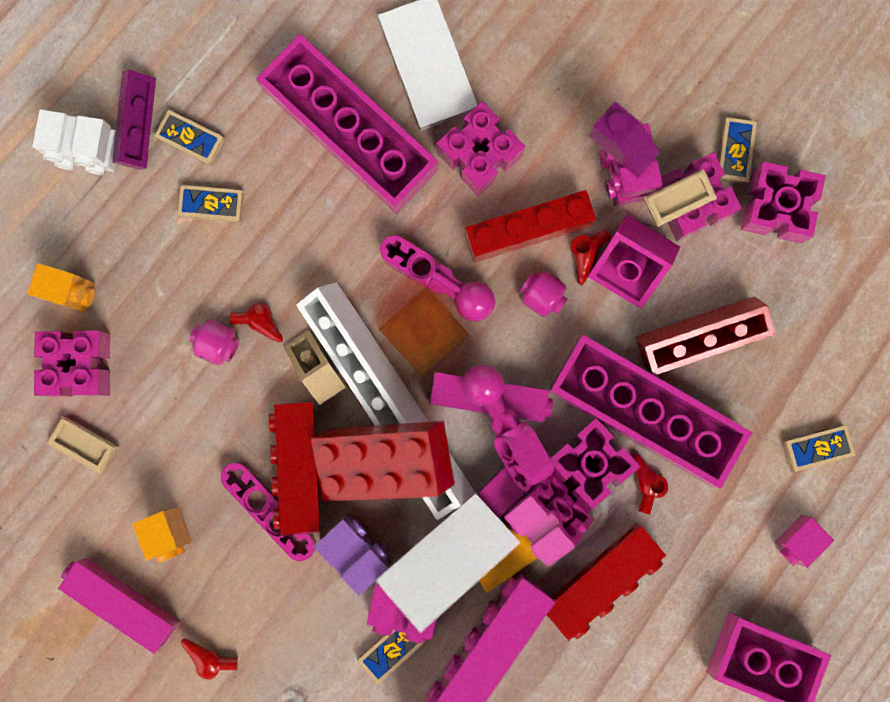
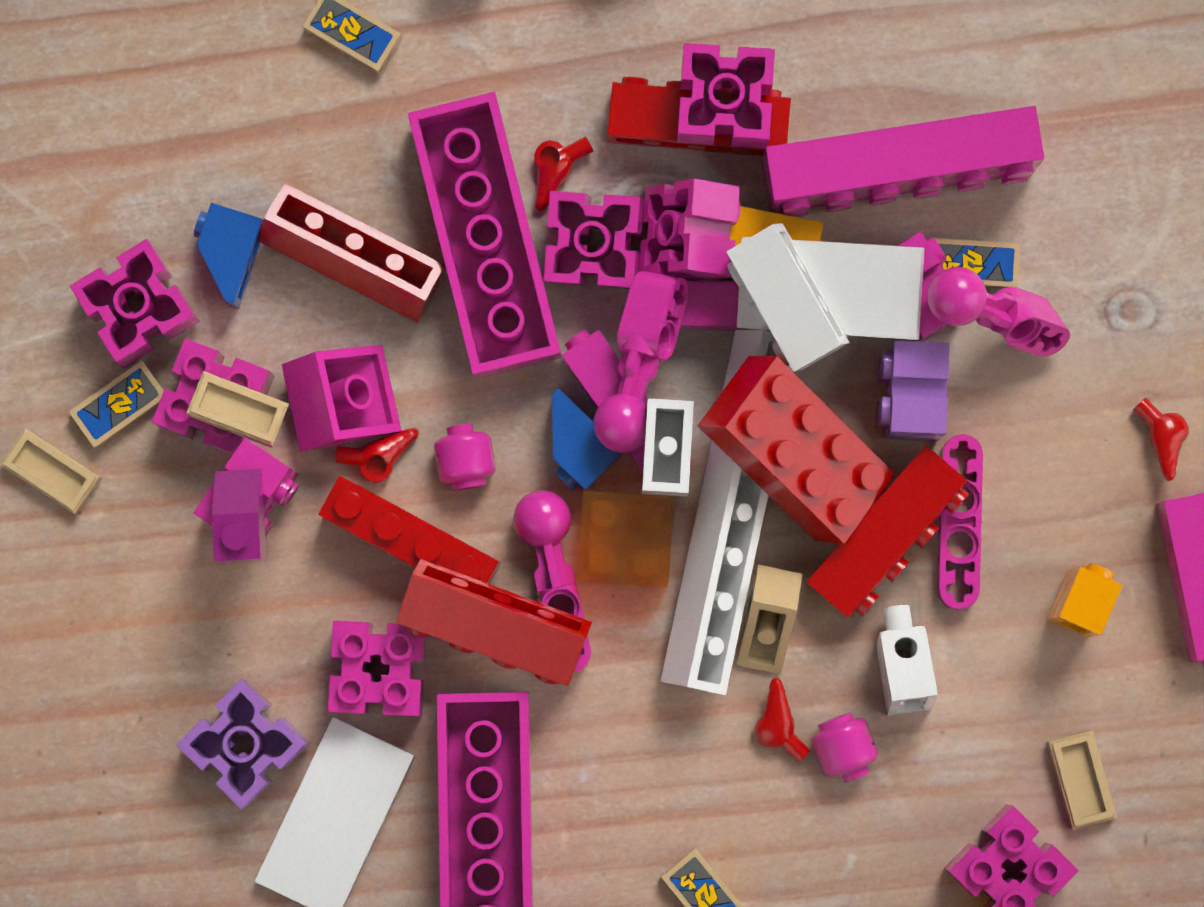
camera: 135 degrees left, 0 degrees up
none -> tan tile [0,428,102,515]
none -> medium lavender brick [176,679,311,809]
none -> blue slope [194,202,263,309]
none -> red brick [396,559,592,686]
none -> blue slope [552,388,623,493]
none -> white brick [642,398,694,497]
none -> dark pink brick [677,43,775,148]
none -> white brick [726,223,850,372]
none -> white torso [877,605,938,716]
none -> dark pink beam [928,267,1070,357]

